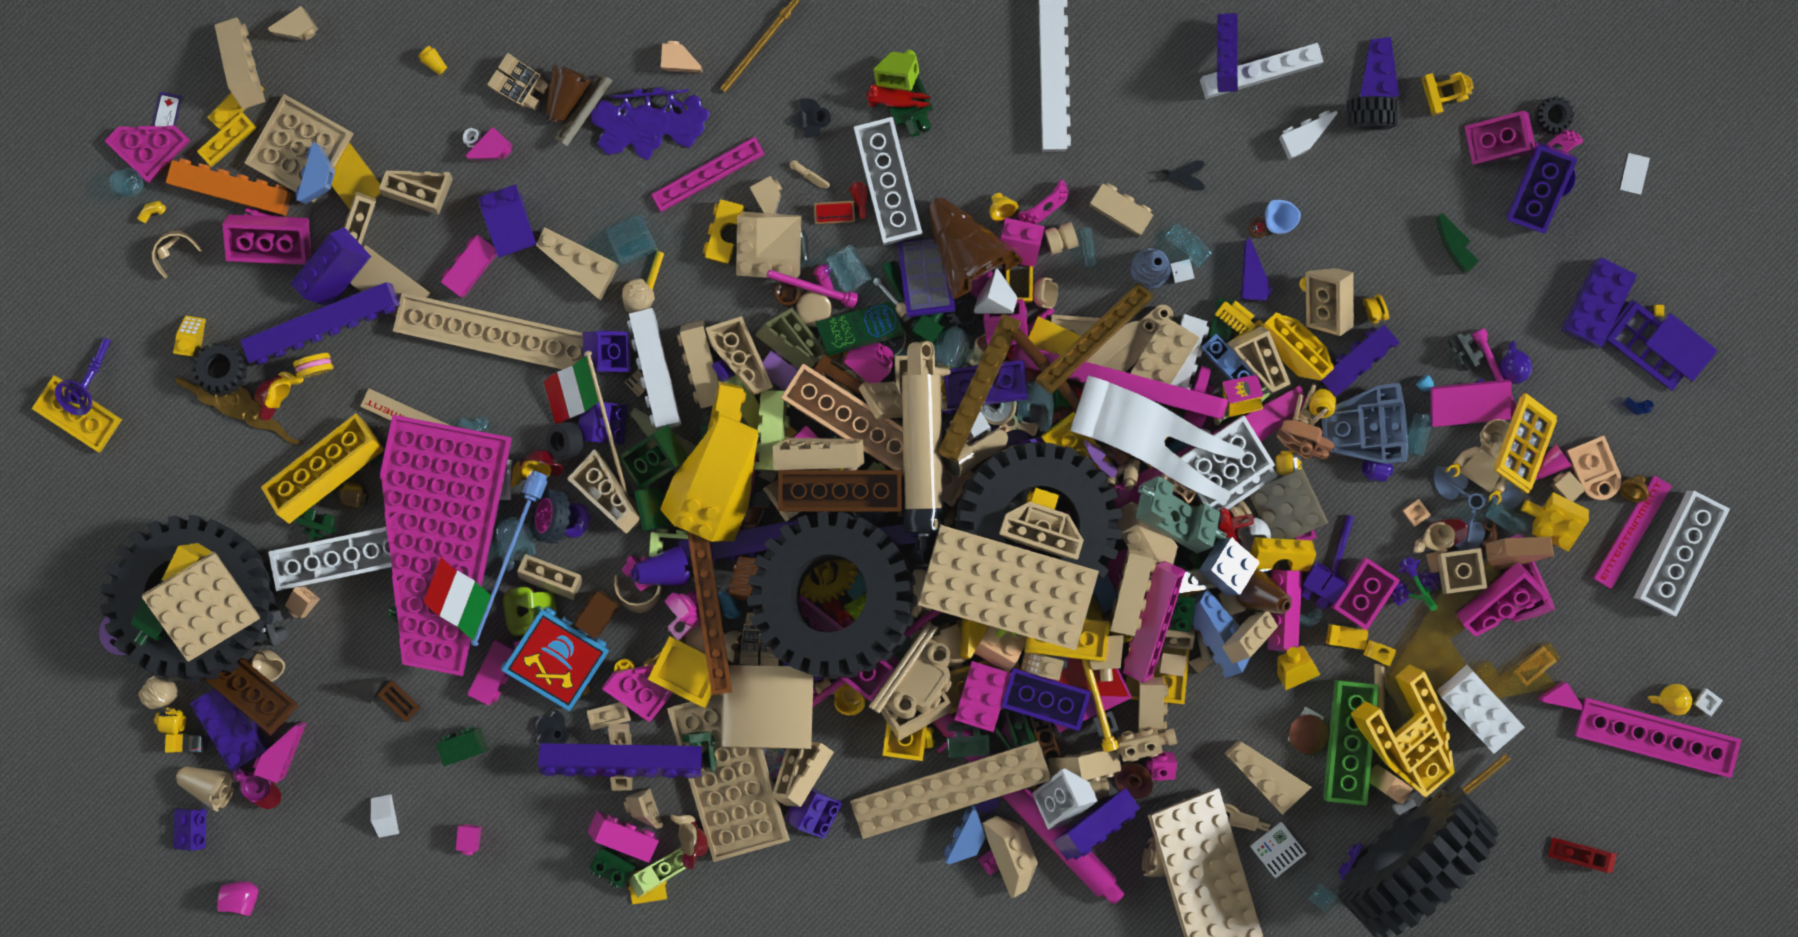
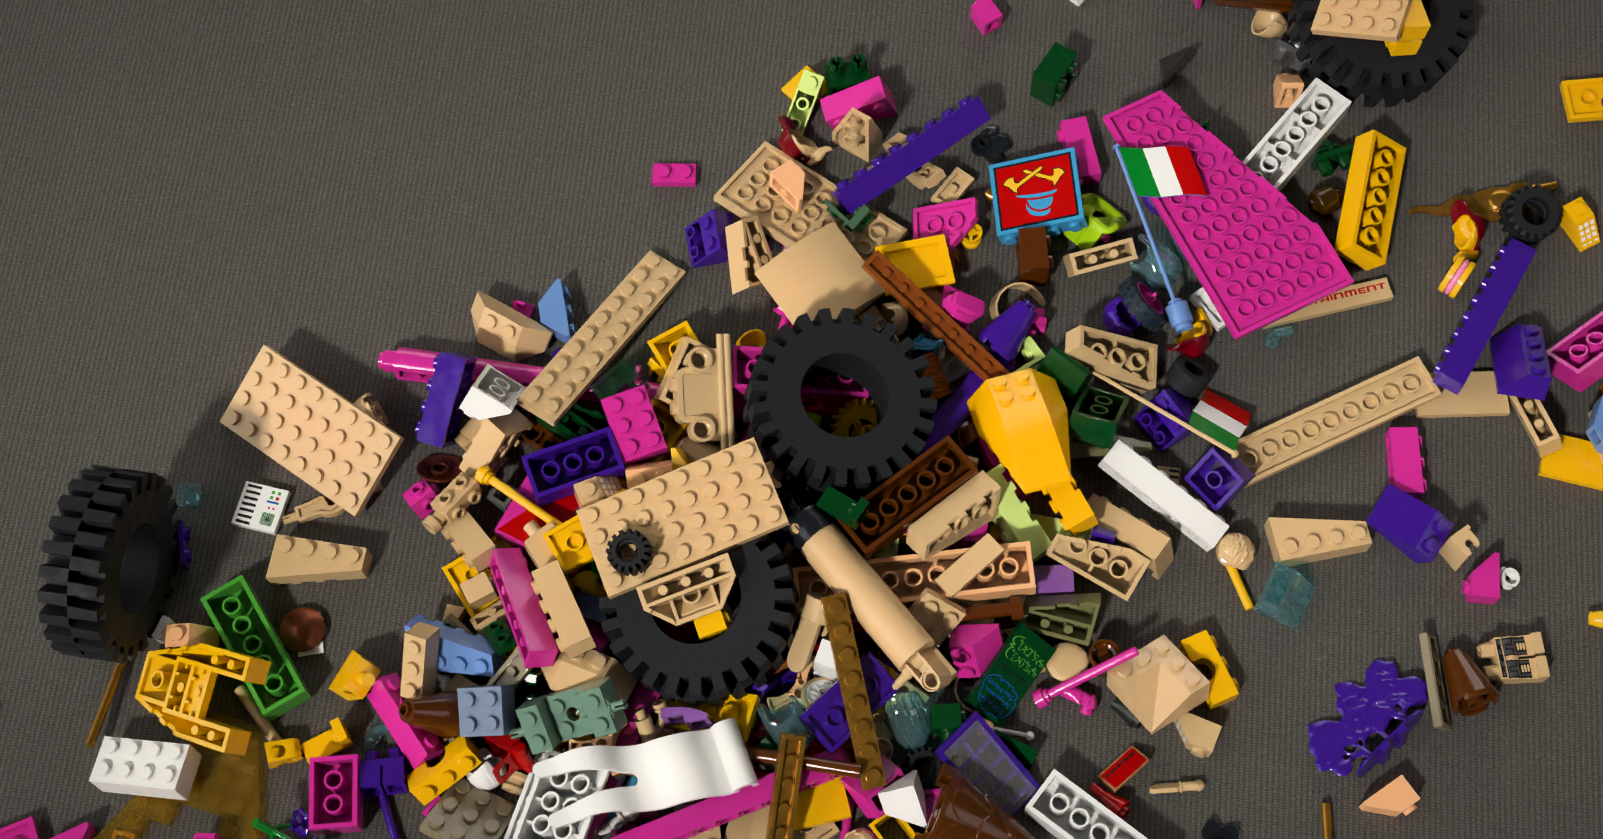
camera: 145 degrees right, 20 degrees down
reddish brown tile [378,680,421,722] -> none
tan wedge [379,171,453,215] -> none
dark pink tile [651,137,765,212] -> none
clear light blue bracket [826,244,872,293] -> none
none -> black tyre [606,529,653,576]
none -> dark pink plate [652,163,697,187]
none -> light nougat slope [769,159,805,213]
none -> dark green bracket [817,486,869,530]
none -> tan tile [935,533,1005,599]
none -> tan hinge [1439,524,1480,571]

